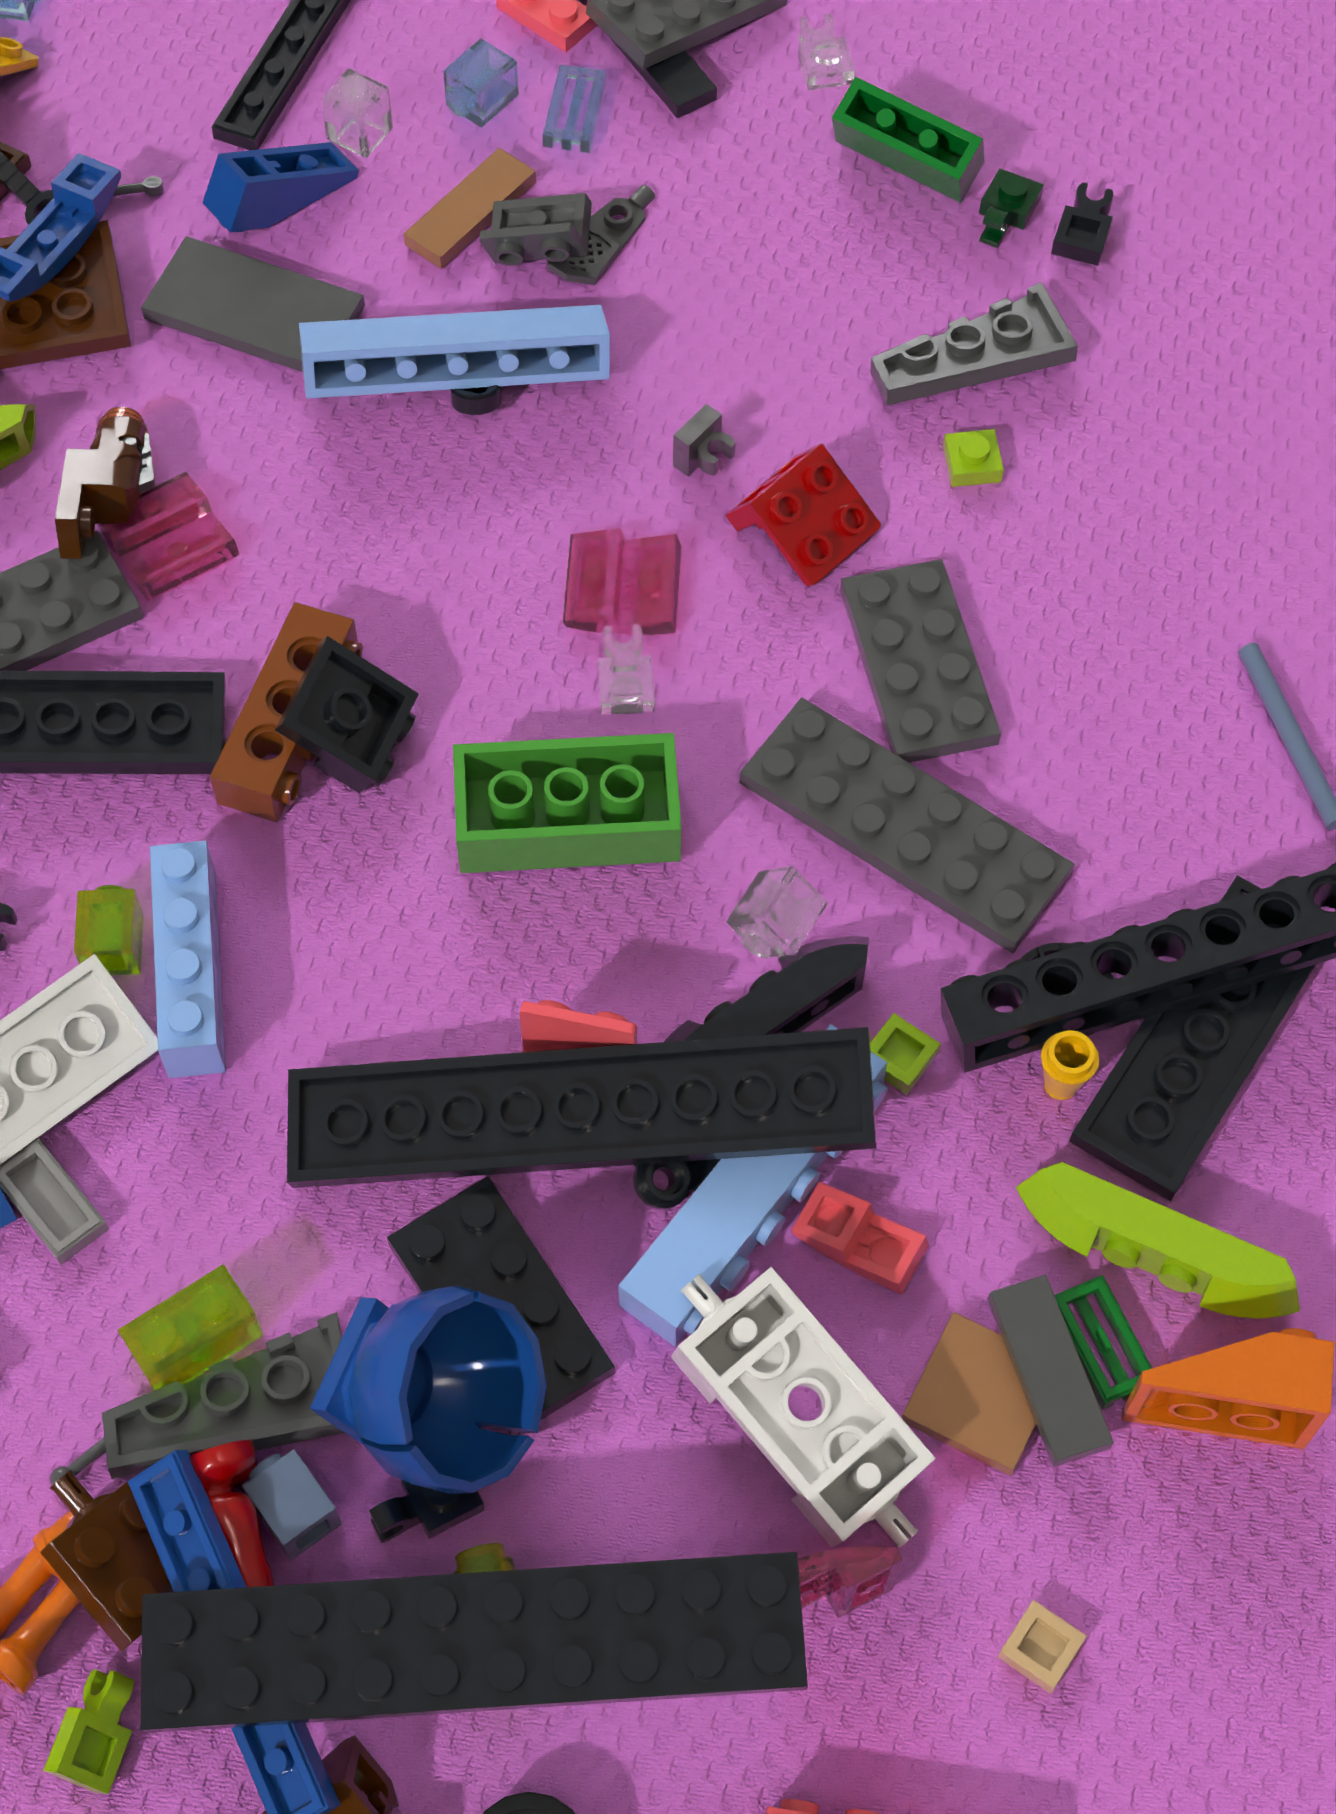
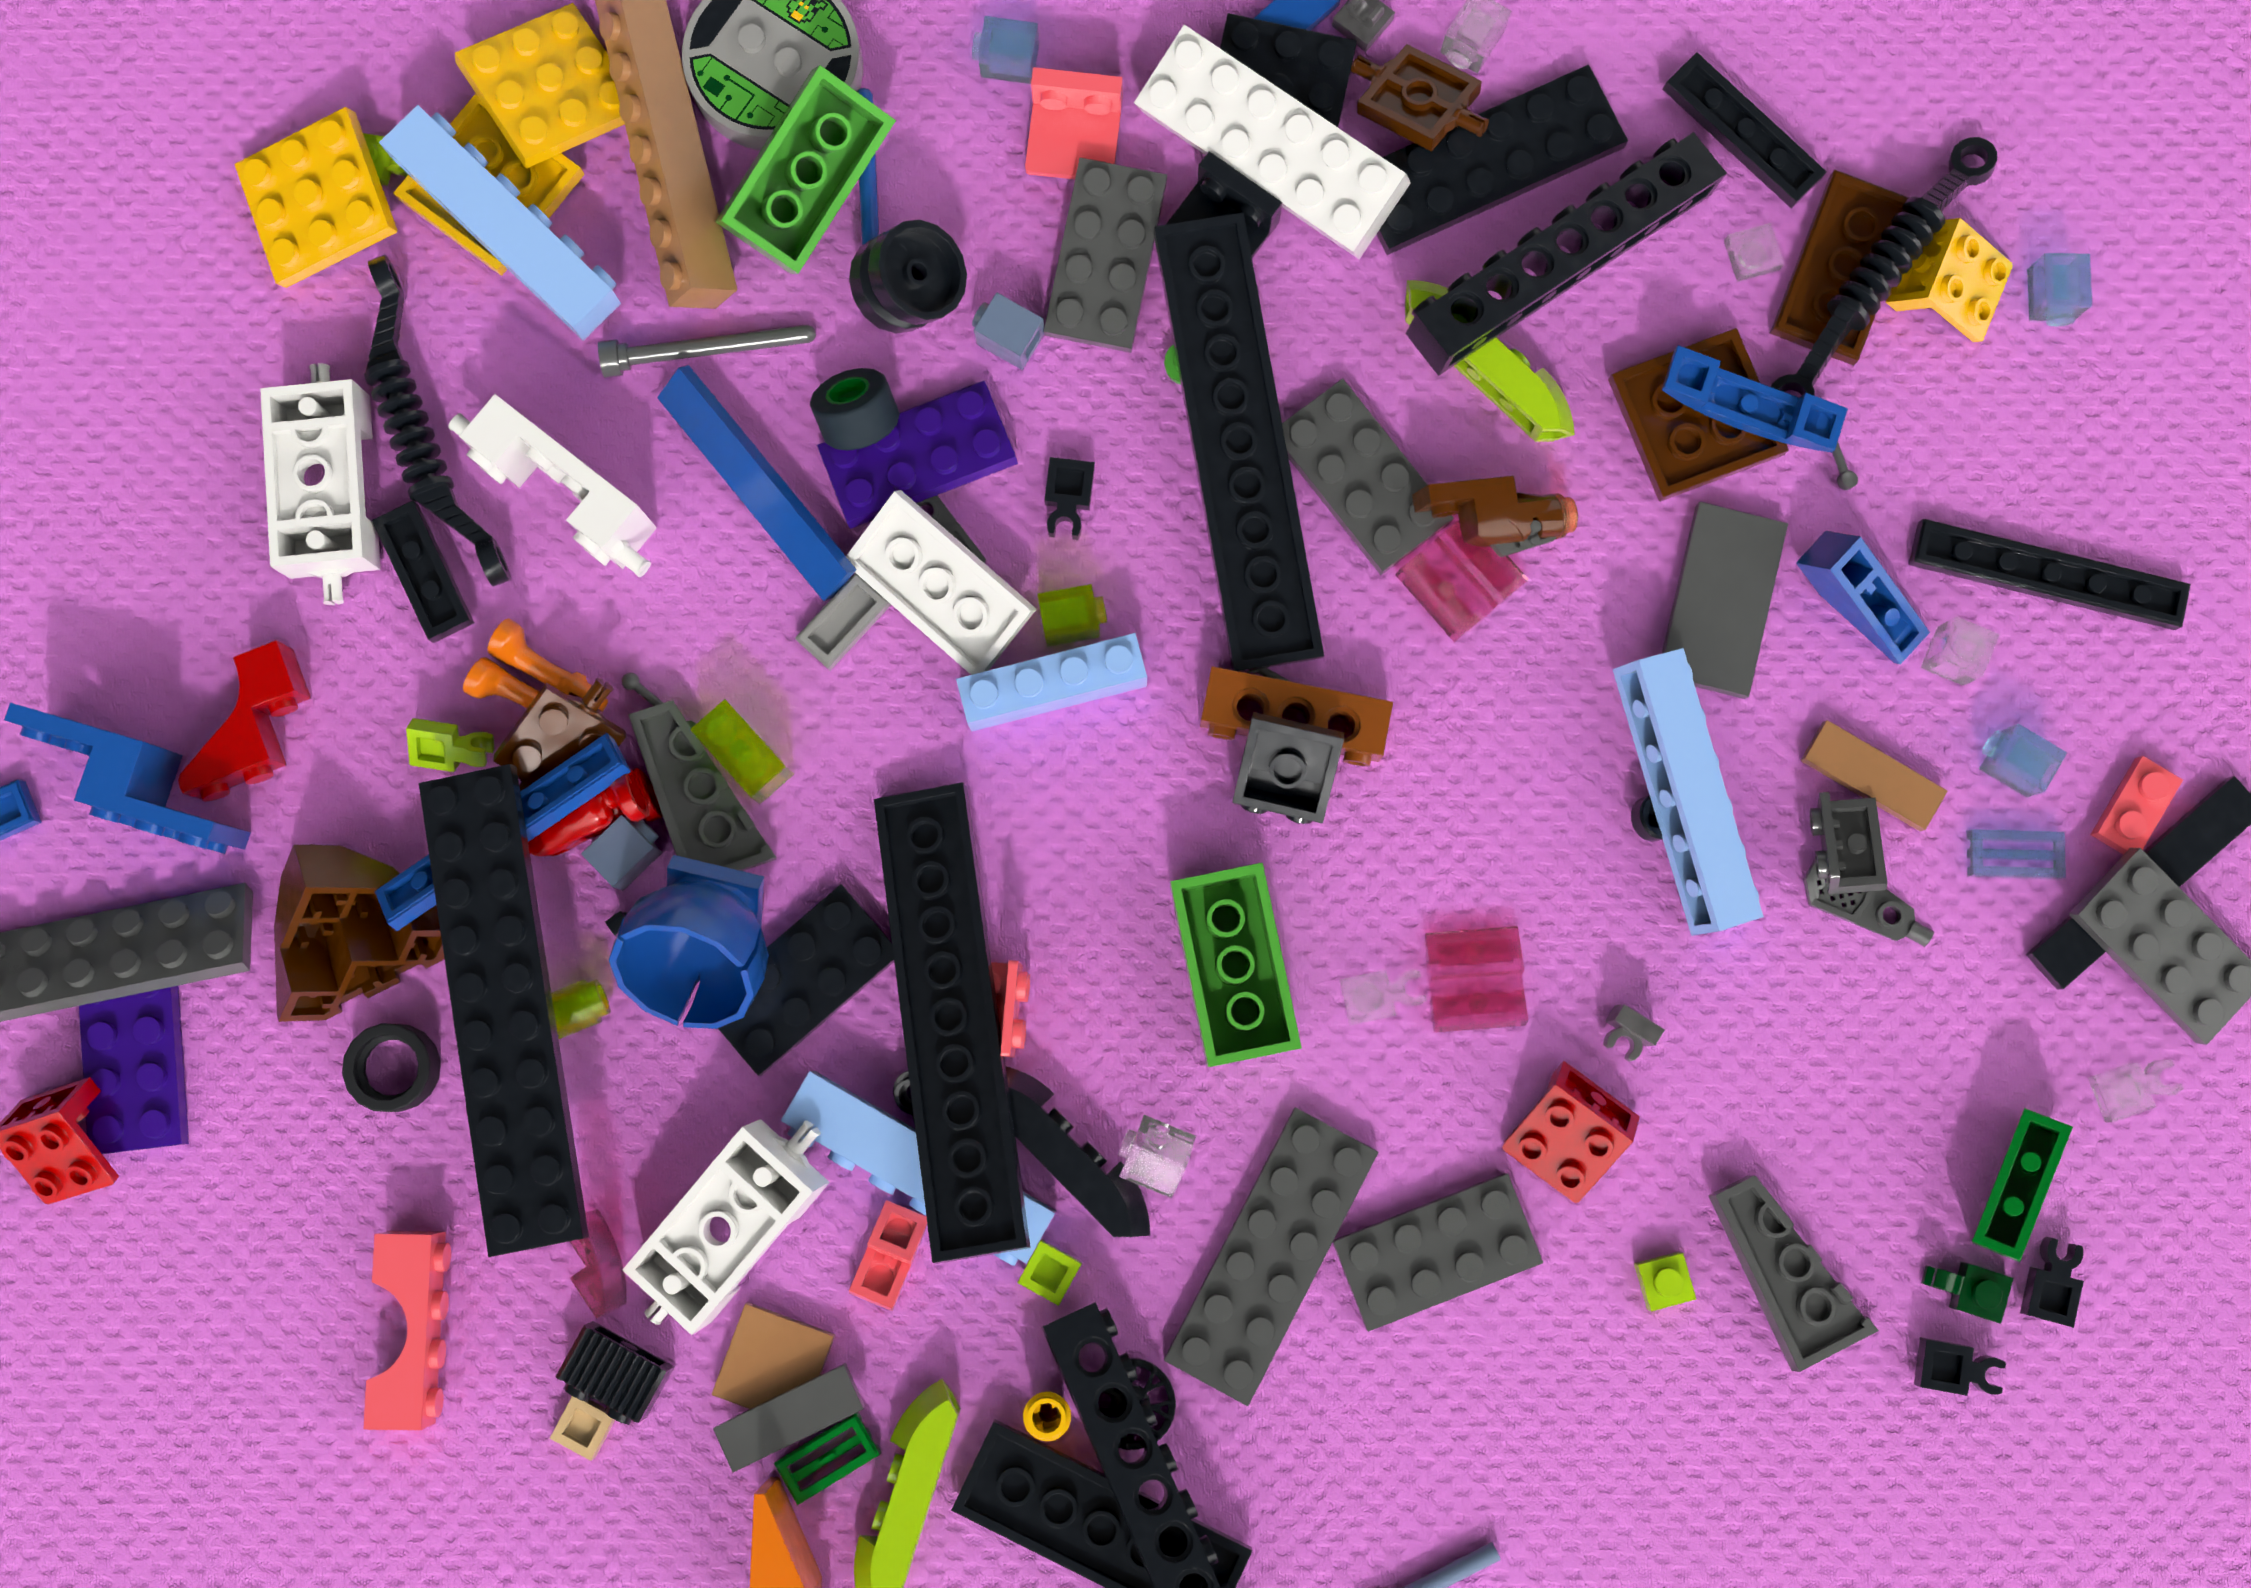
camera: 85 degrees right, 20 degrees up
none -> black brick [555,1321,675,1425]
none -> black plate [2020,1237,2084,1328]

